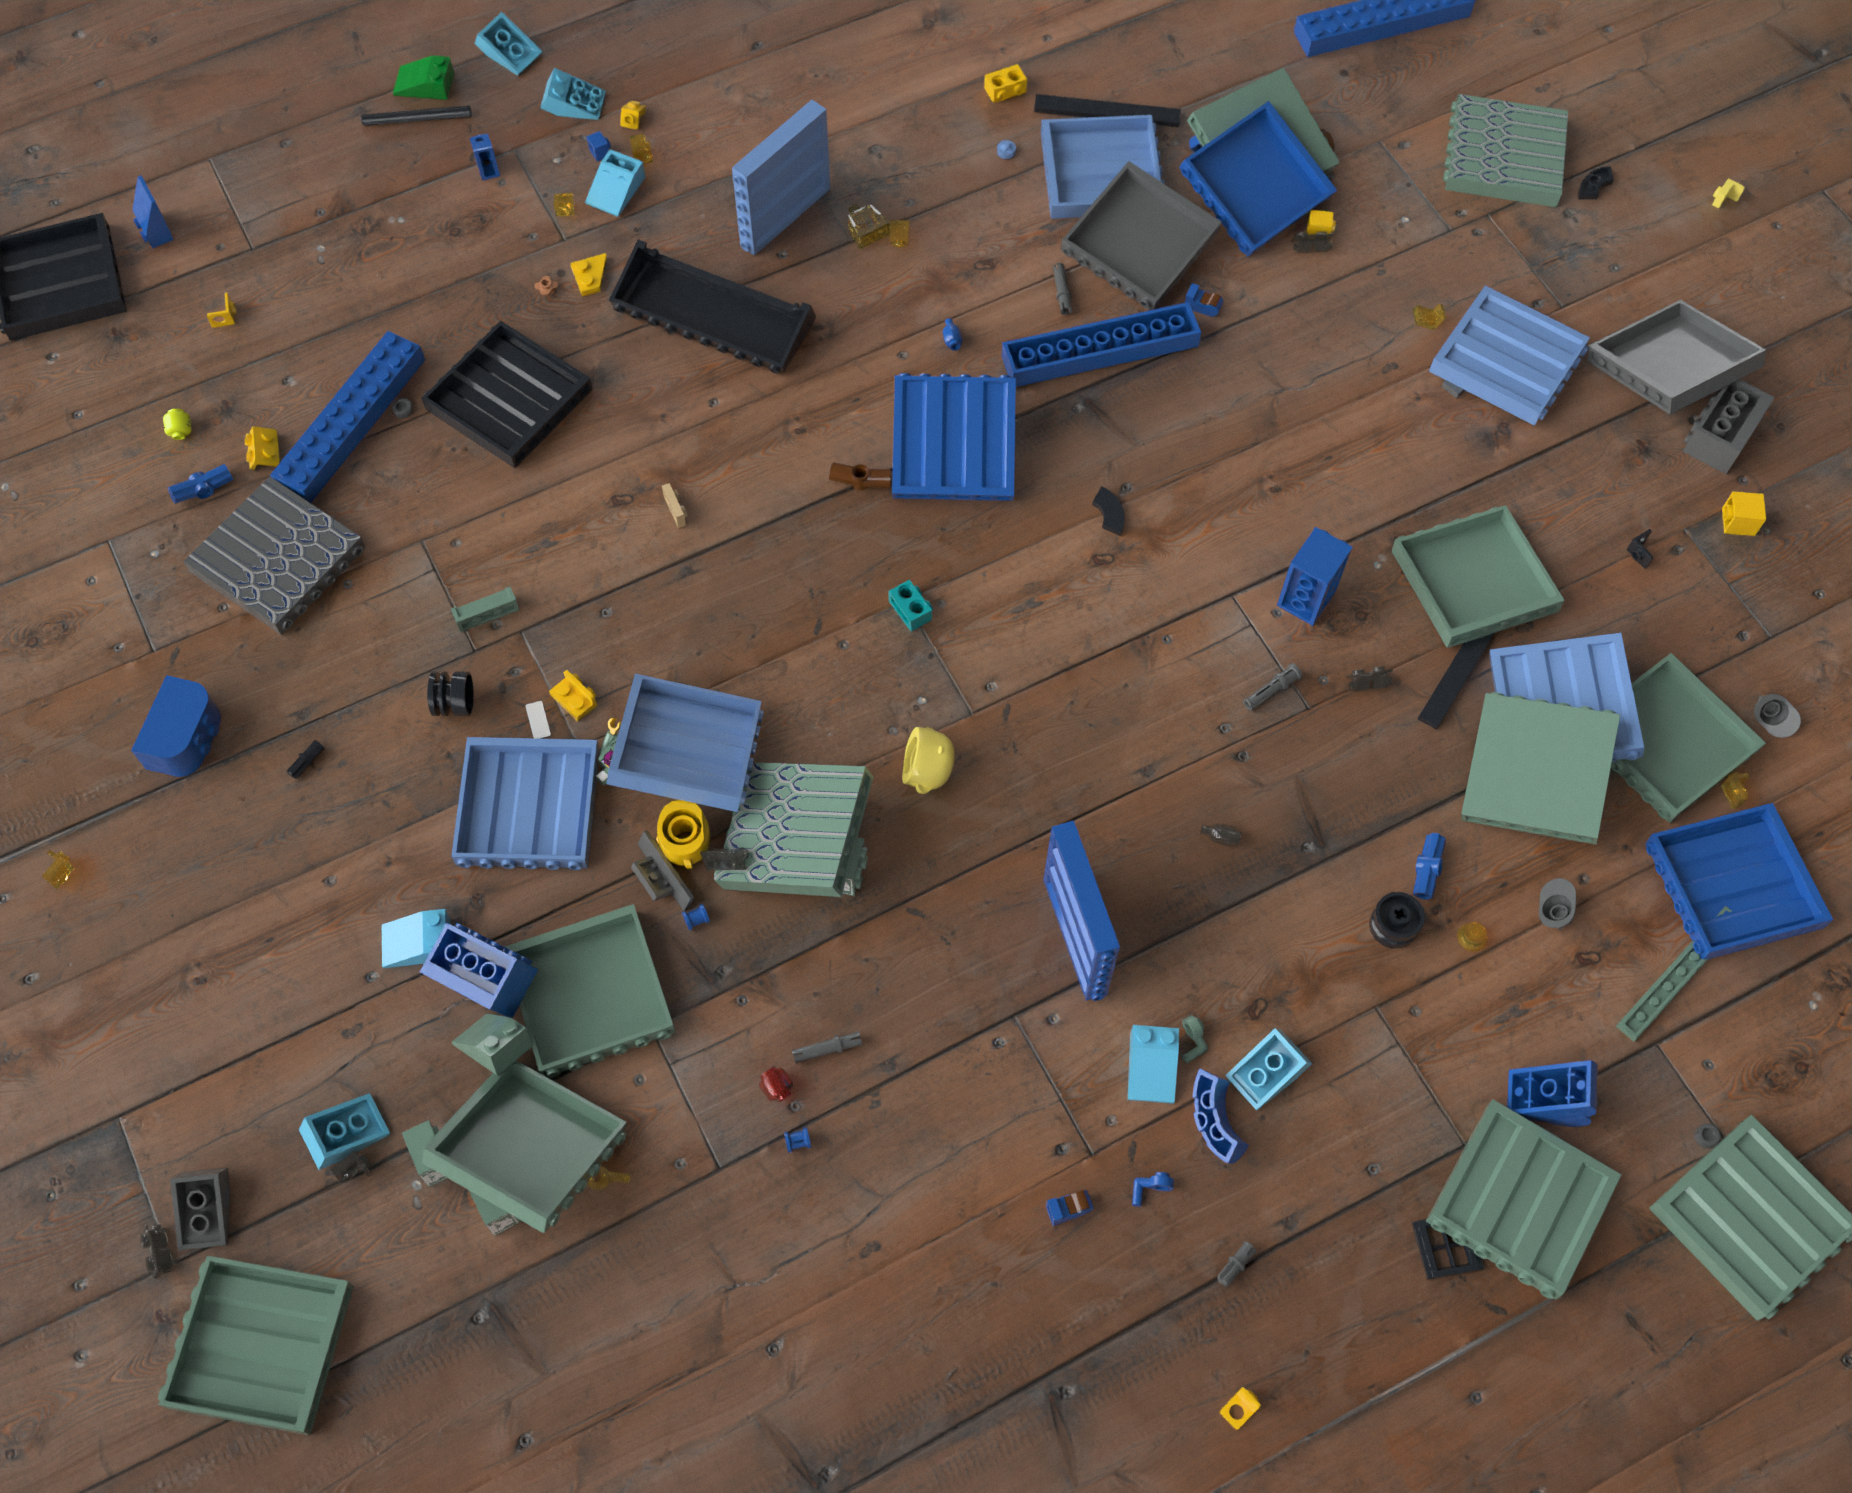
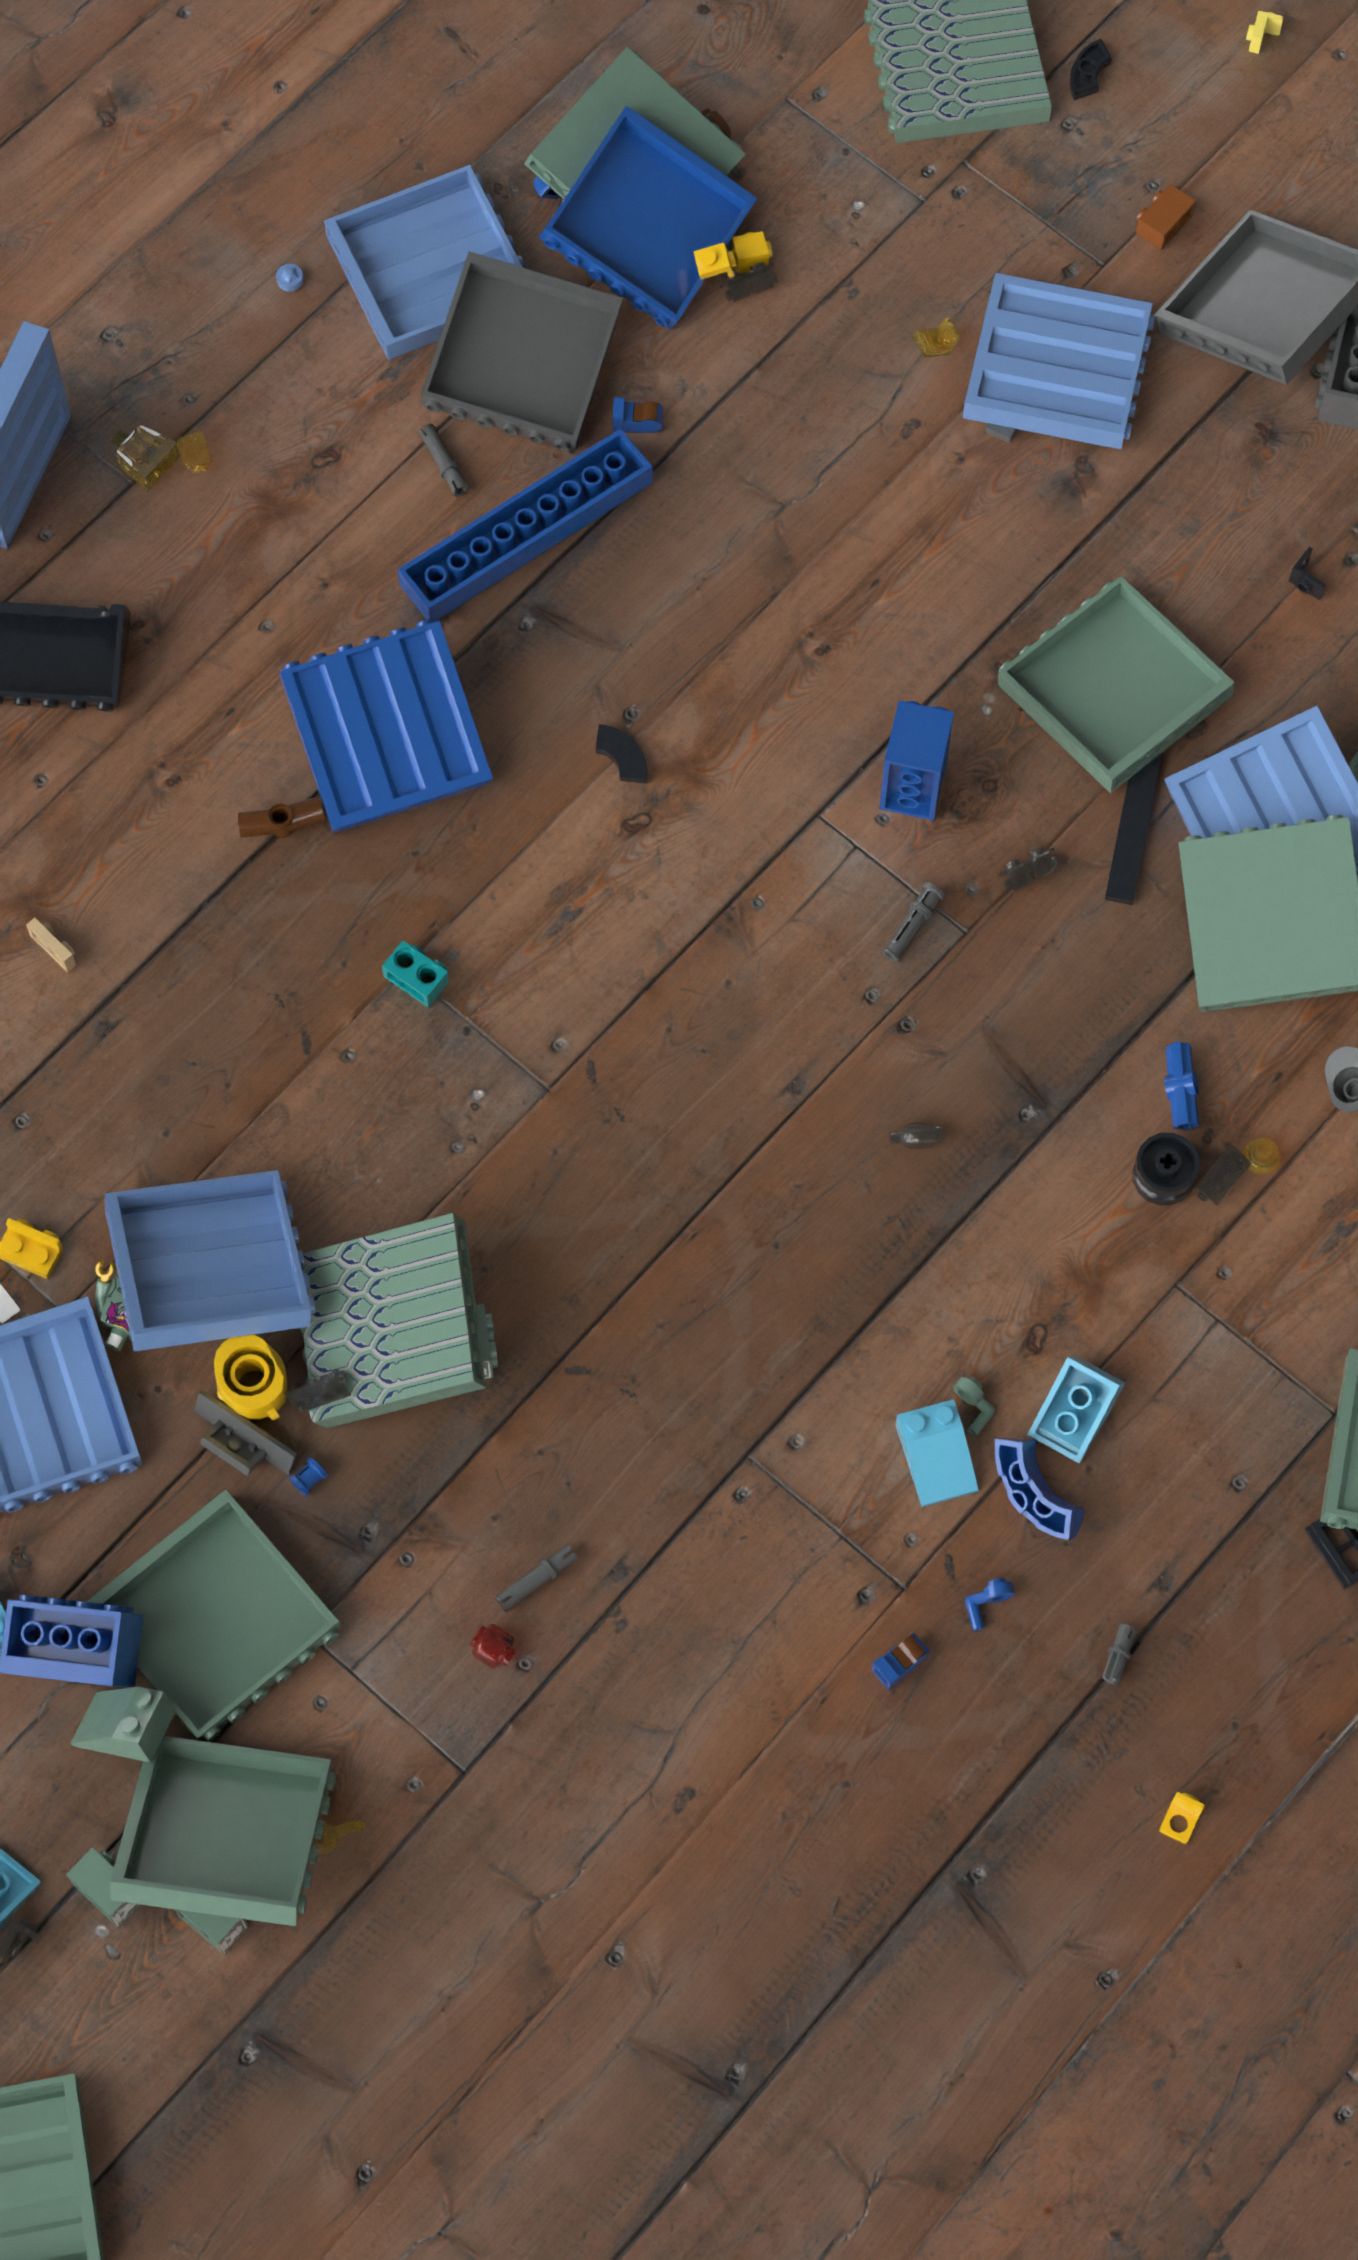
camera: 20 degrees left, 5 degrees up
blue bush [784,1127,811,1153] -> none
light yellow piece [902,727,955,794] -> none
blue plant [943,318,963,351] -> none
yellow brick [984,64,1027,103] -> none
black tile [1034,94,1181,127] -> none
blue panel [1043,821,1120,1001] -> none
none -> yellow bracket [693,242,737,279]
none -> dark orange brick [1136,184,1196,250]
none -> clear smoke hinge [1196,1144,1252,1206]

